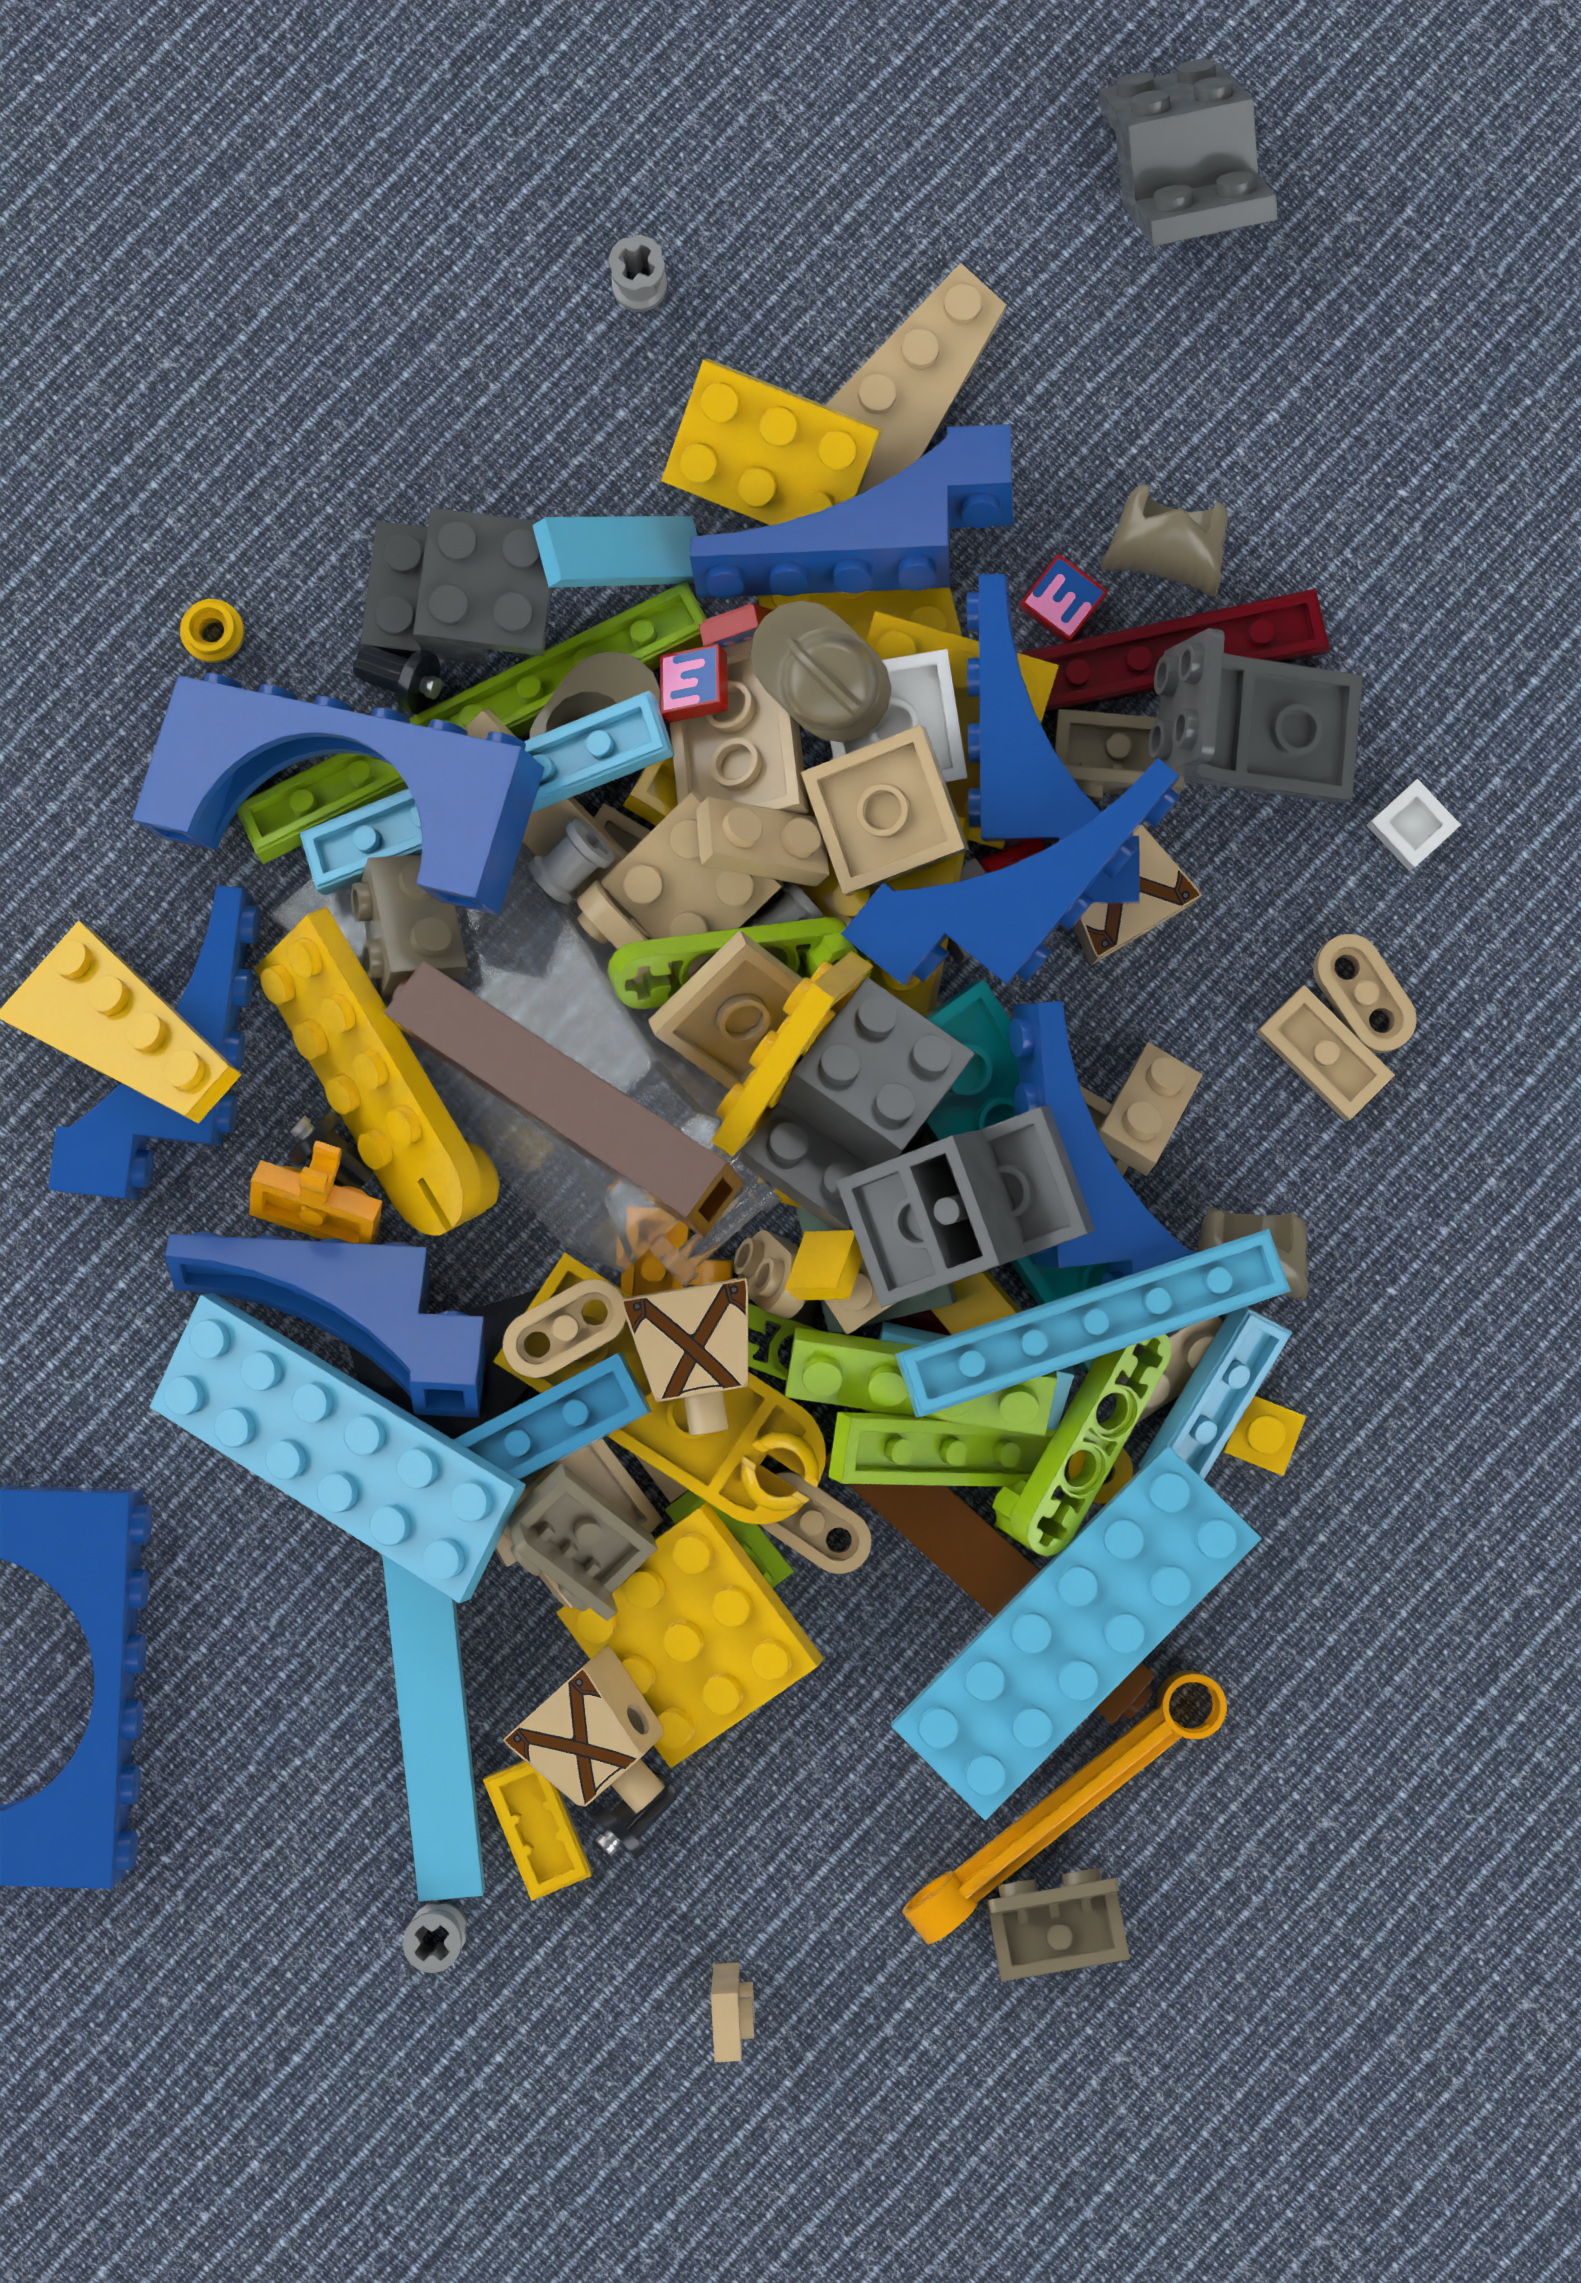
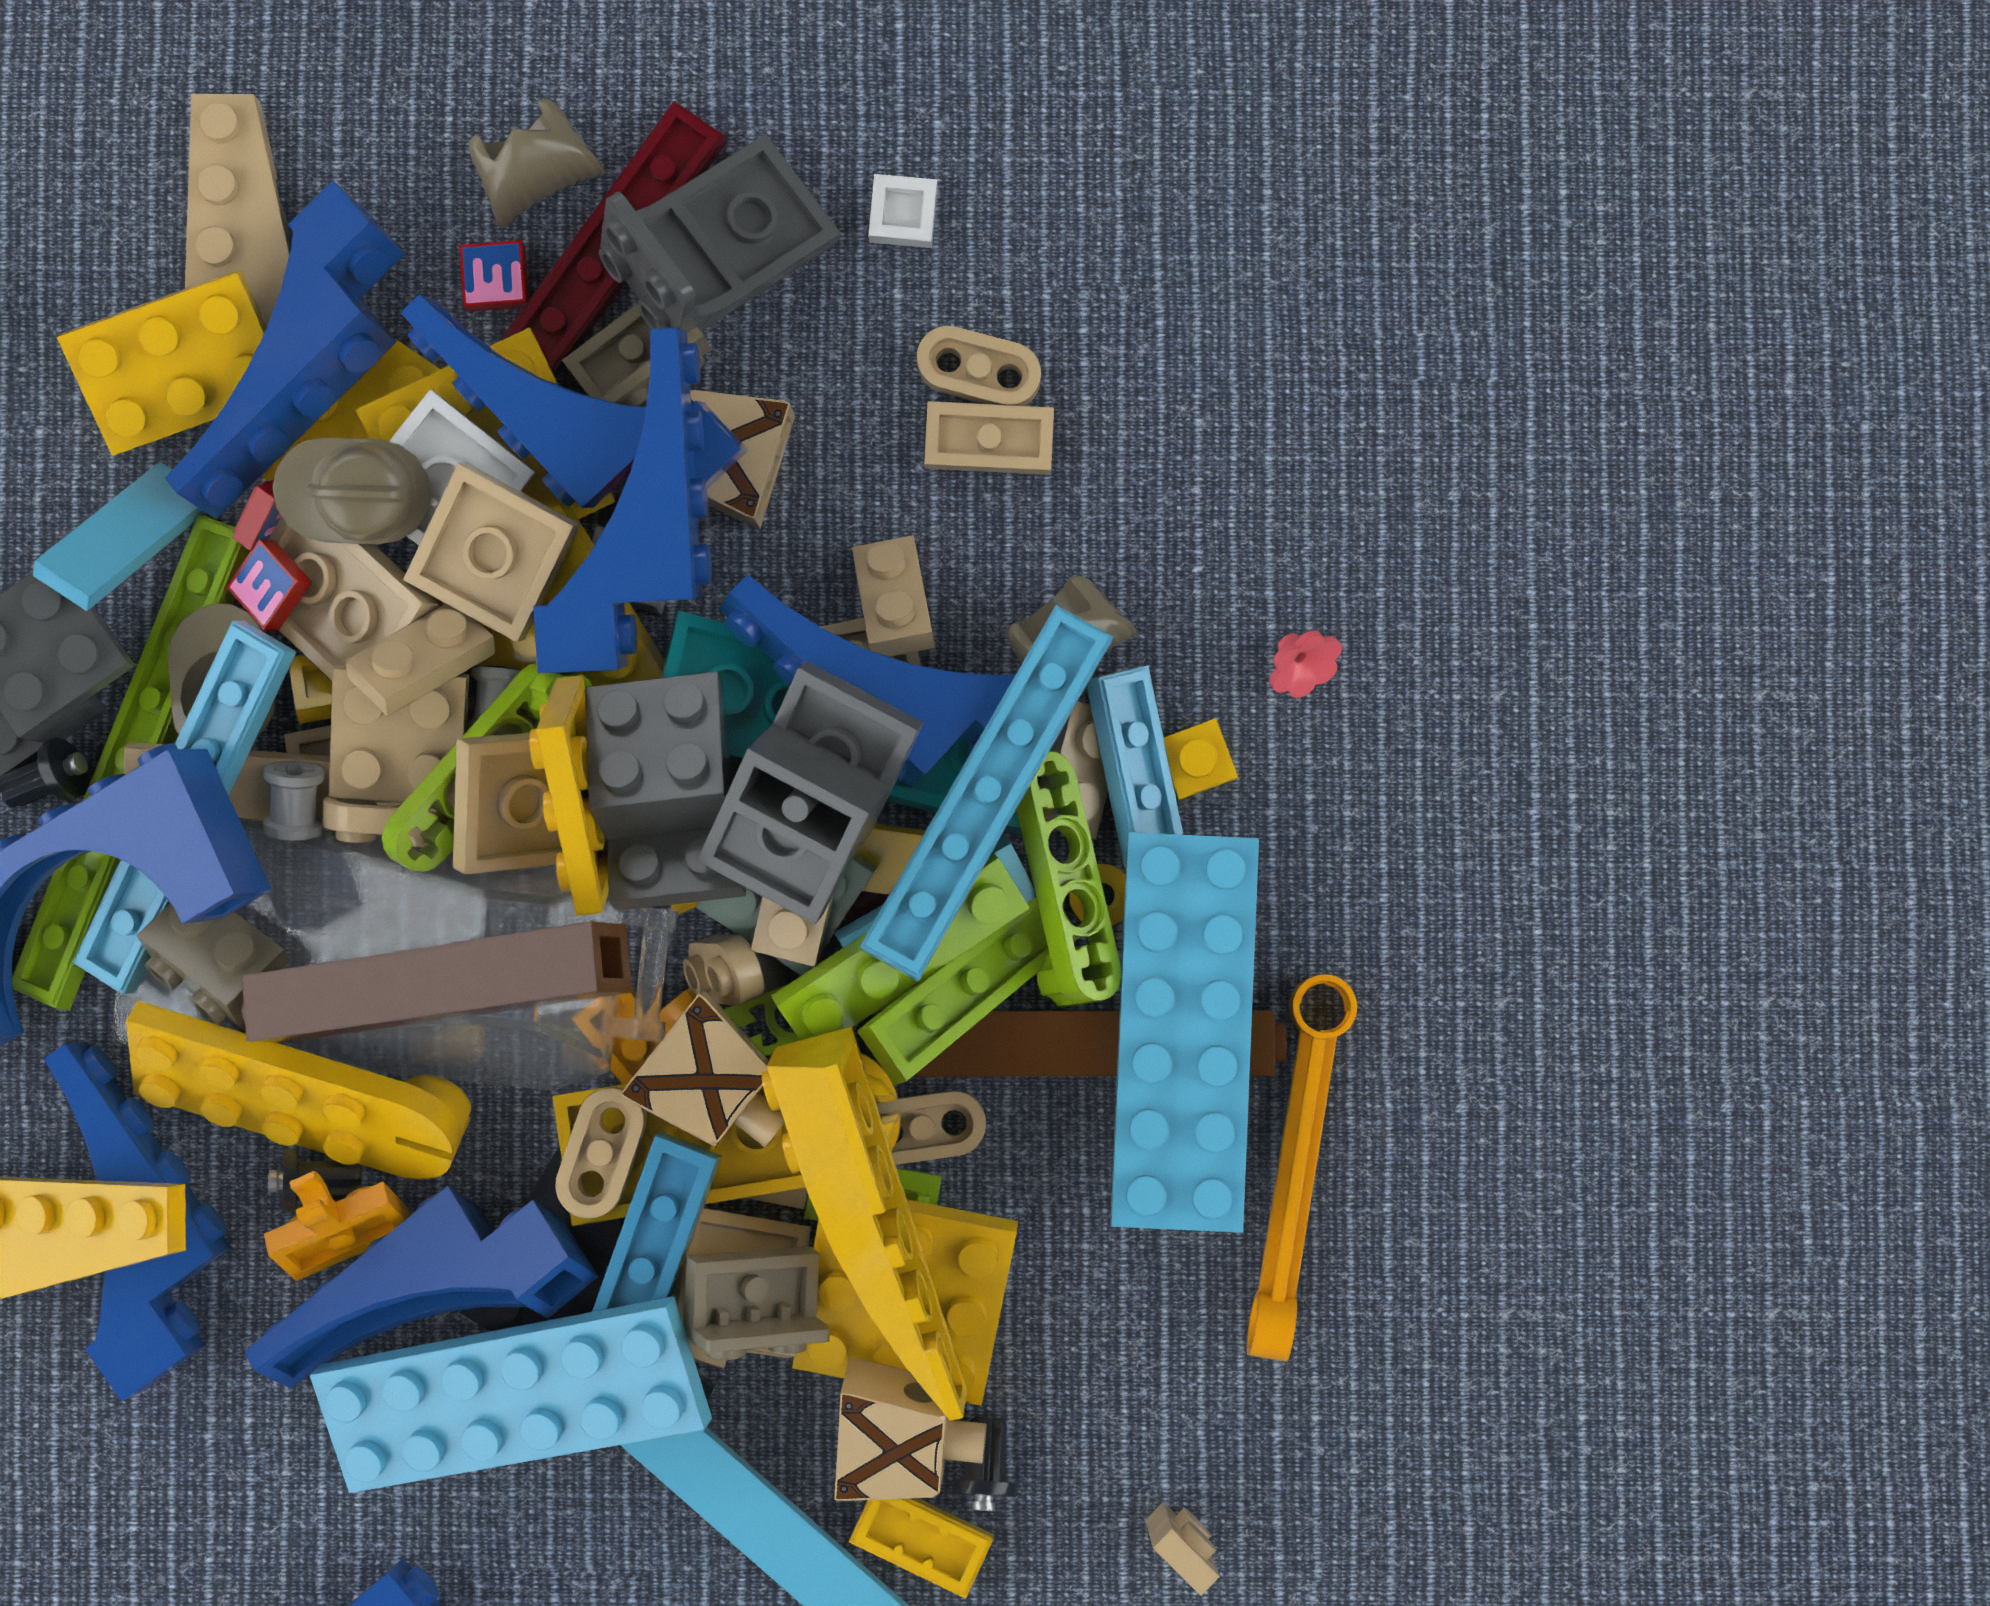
camera: 35 degrees left, 0 degrees up
yellow tile [784,1230,863,1300] -> none
dark tan bracket [986,1868,1130,1982] -> none
none -> yellow wedge [762,1026,967,1421]
none -> coral plant [1269,630,1342,698]

